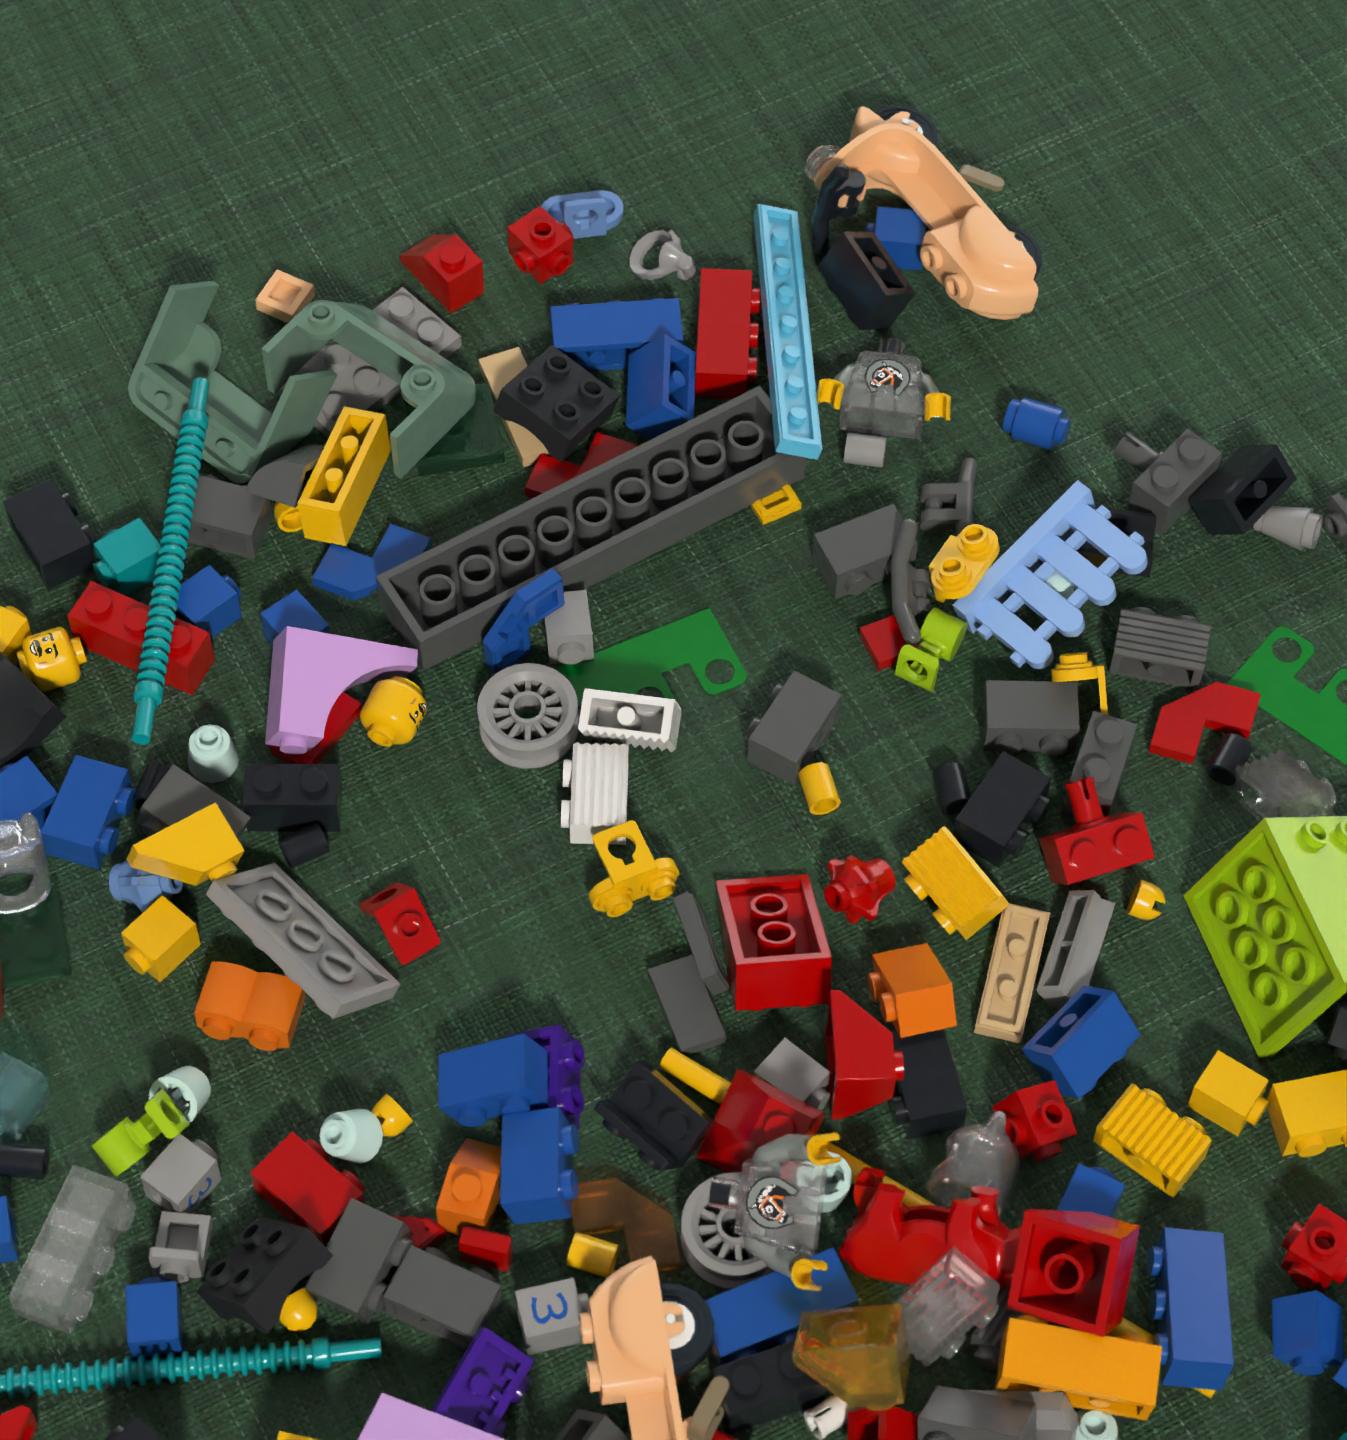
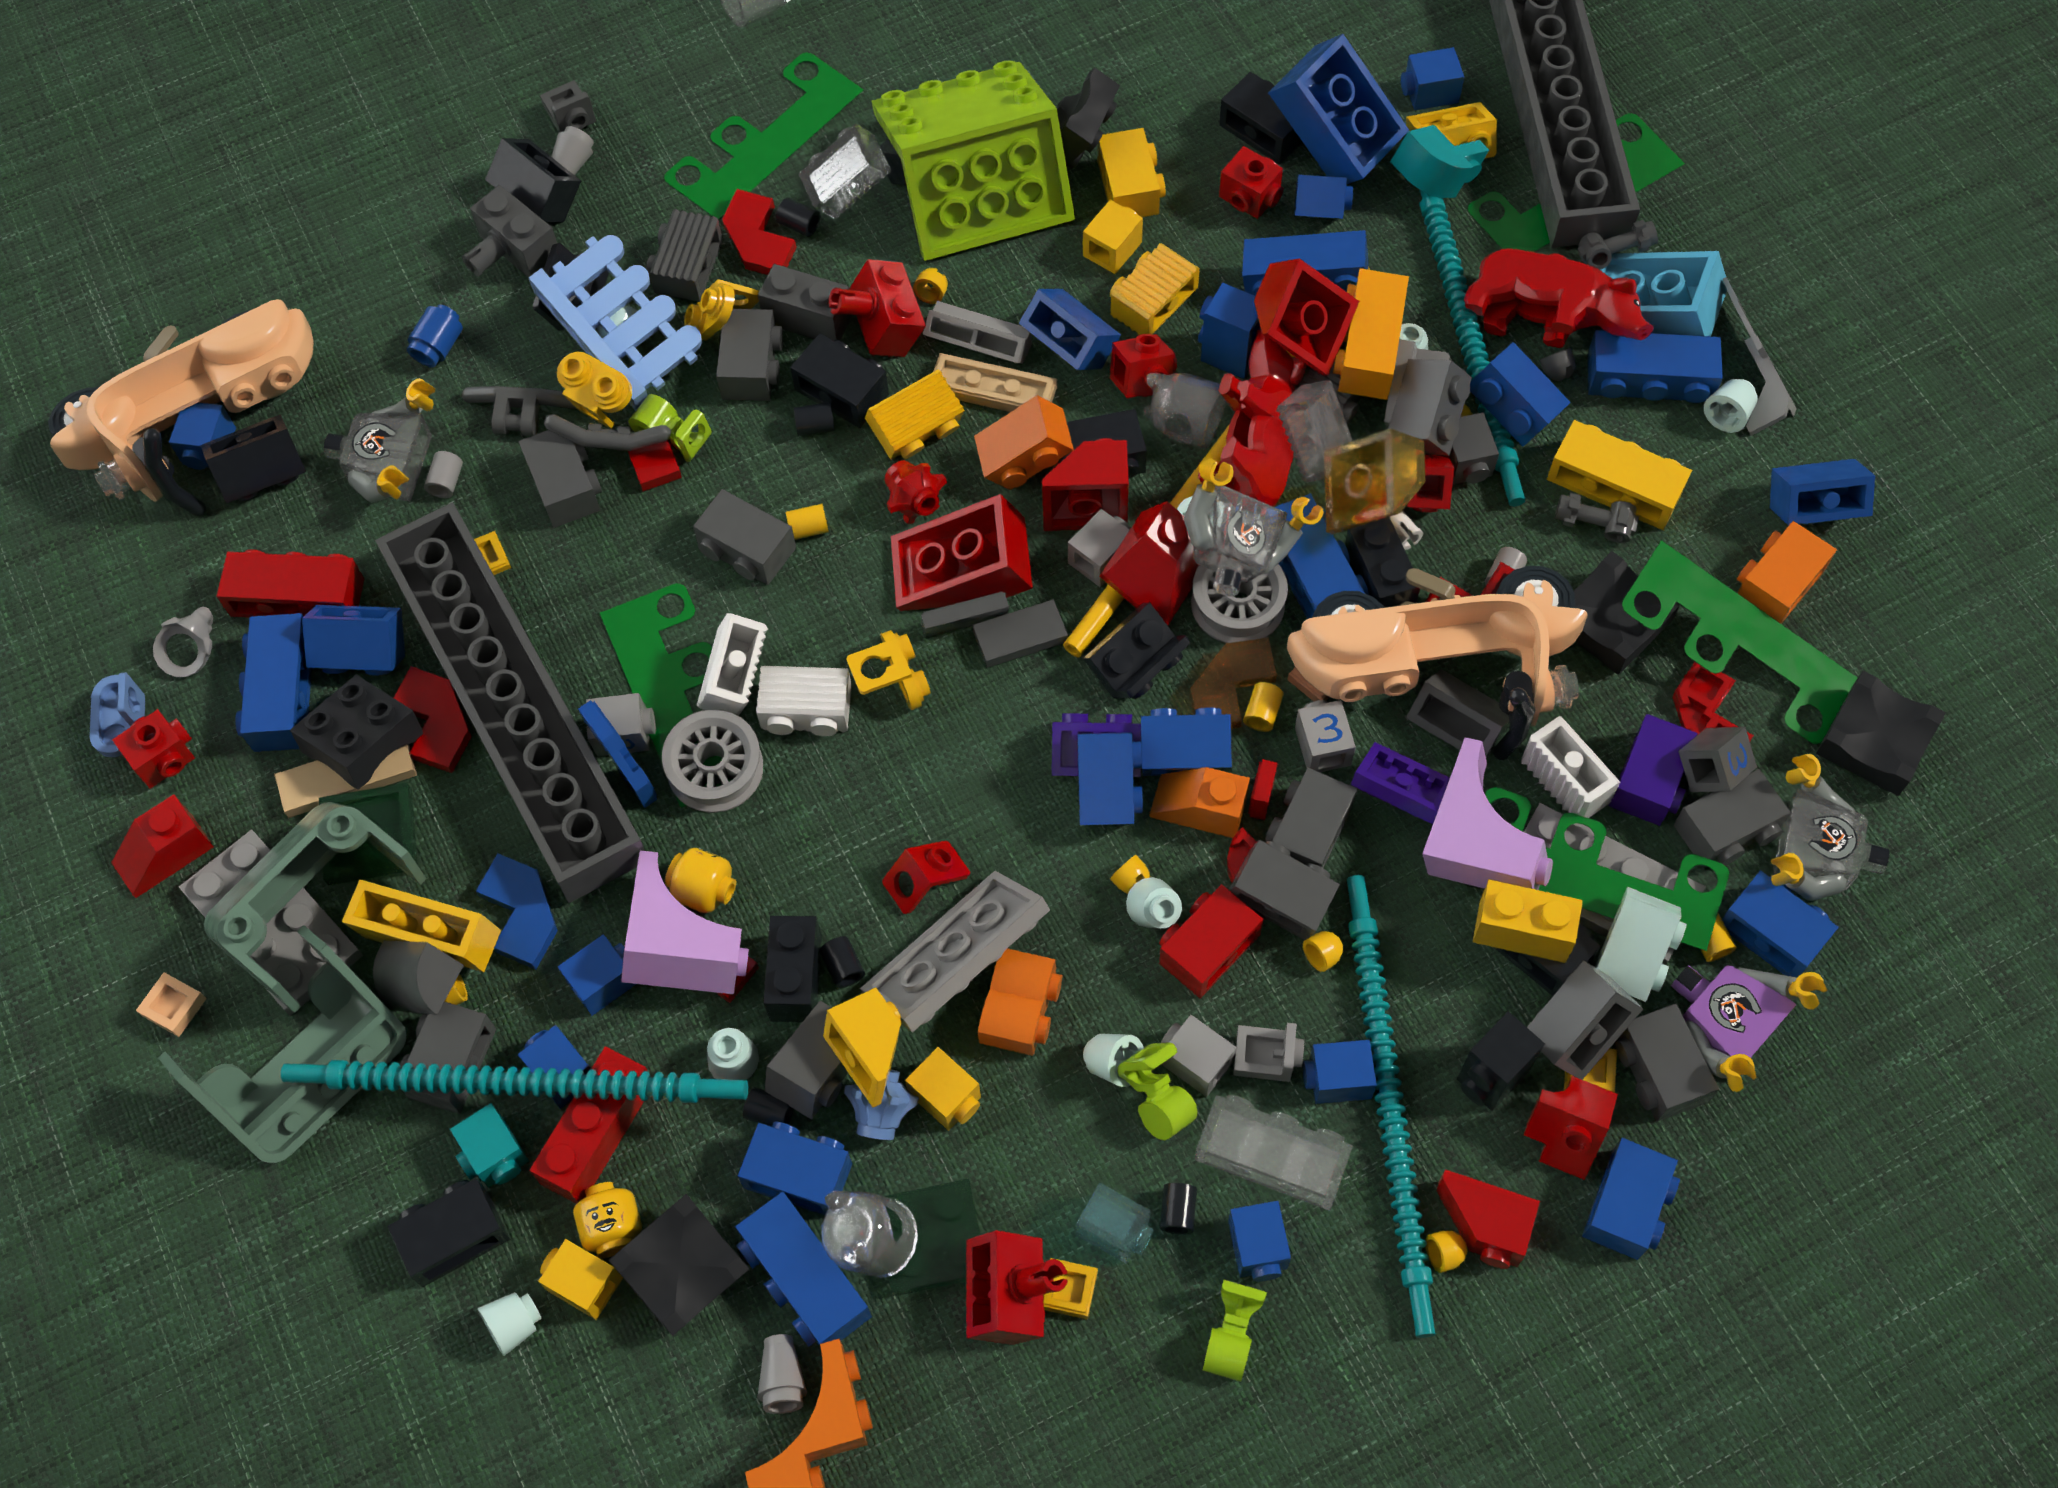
camera: 85 degrees left, 5 degrees up
black brick [197,1217,333,1333] -> none
medium azure tile [753,204,822,460] -> none

